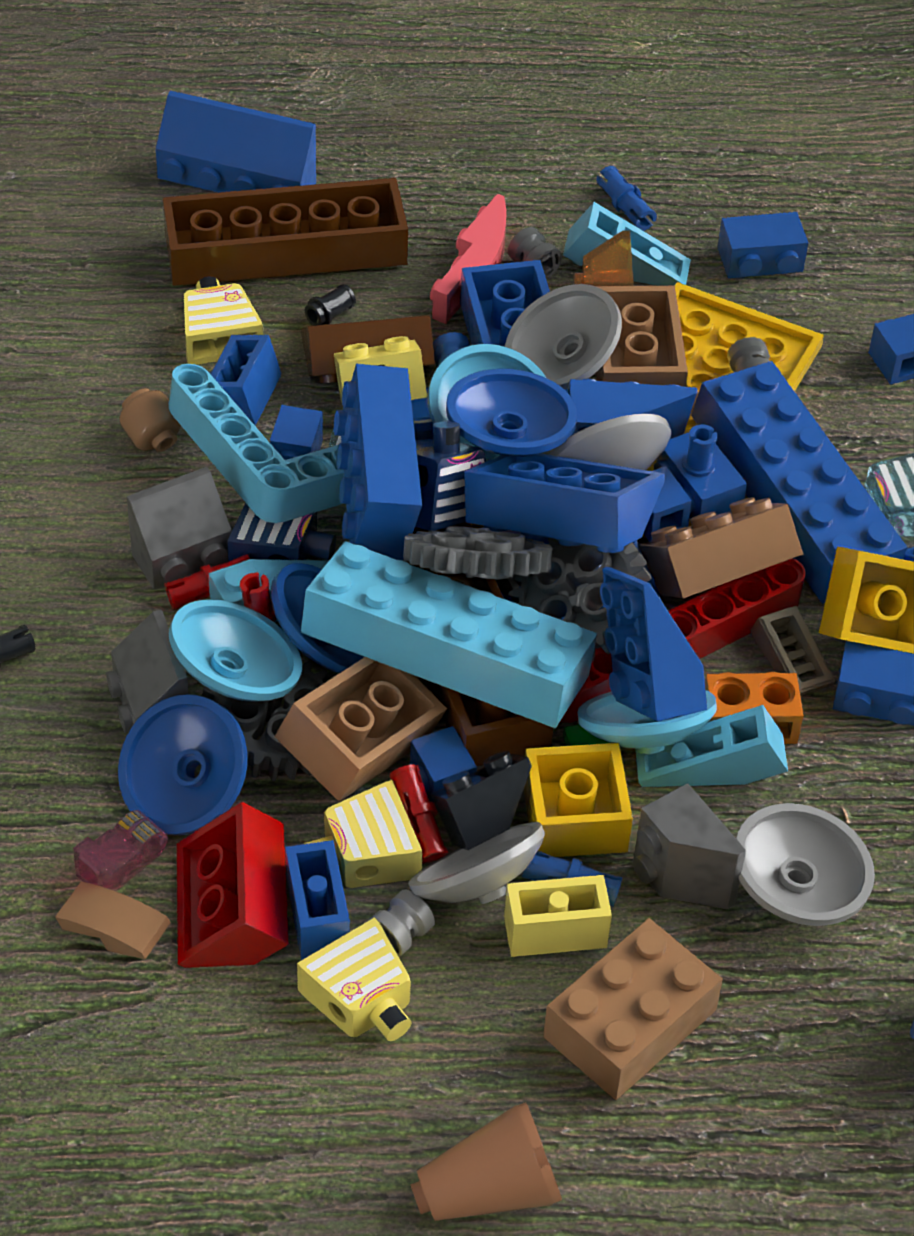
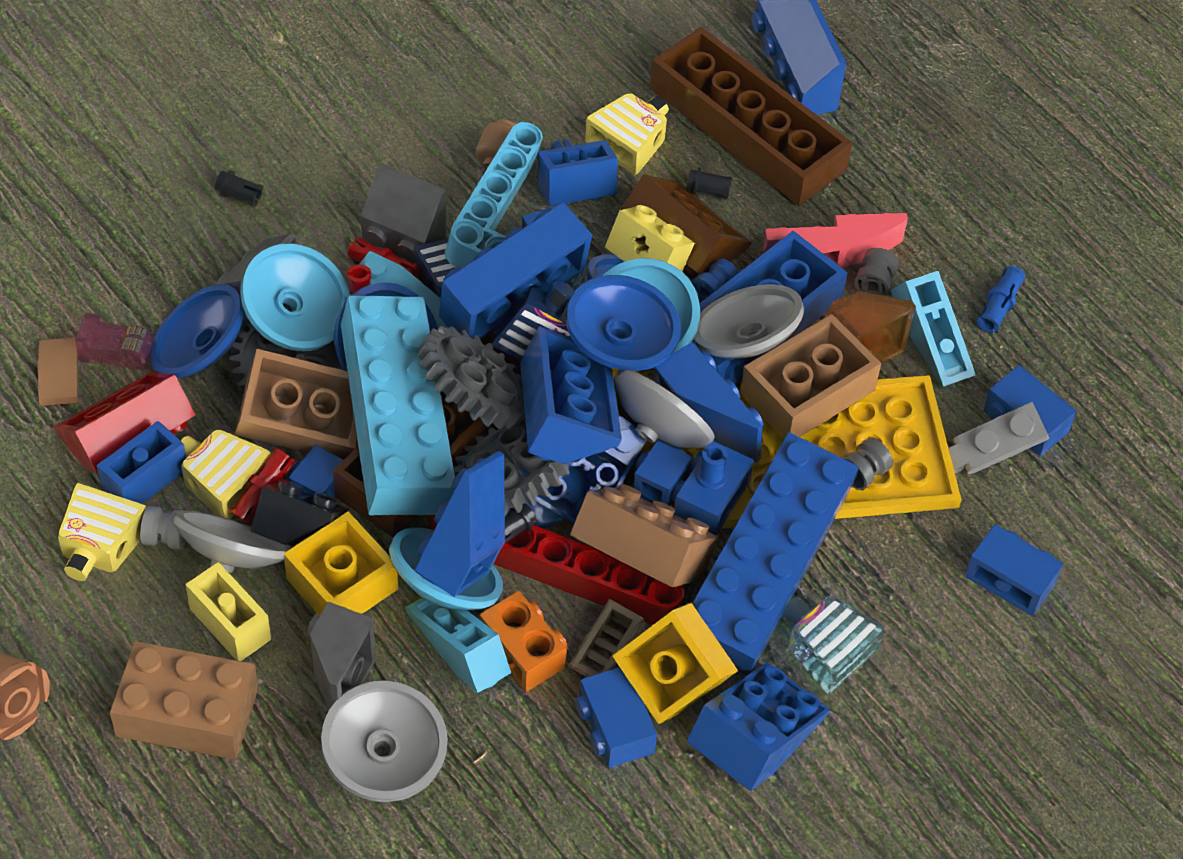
camera: 55 degrees right, 5 degrees up
blue pin [522,851,623,907] -> none
none -> light grey hinge [949,402,1050,474]

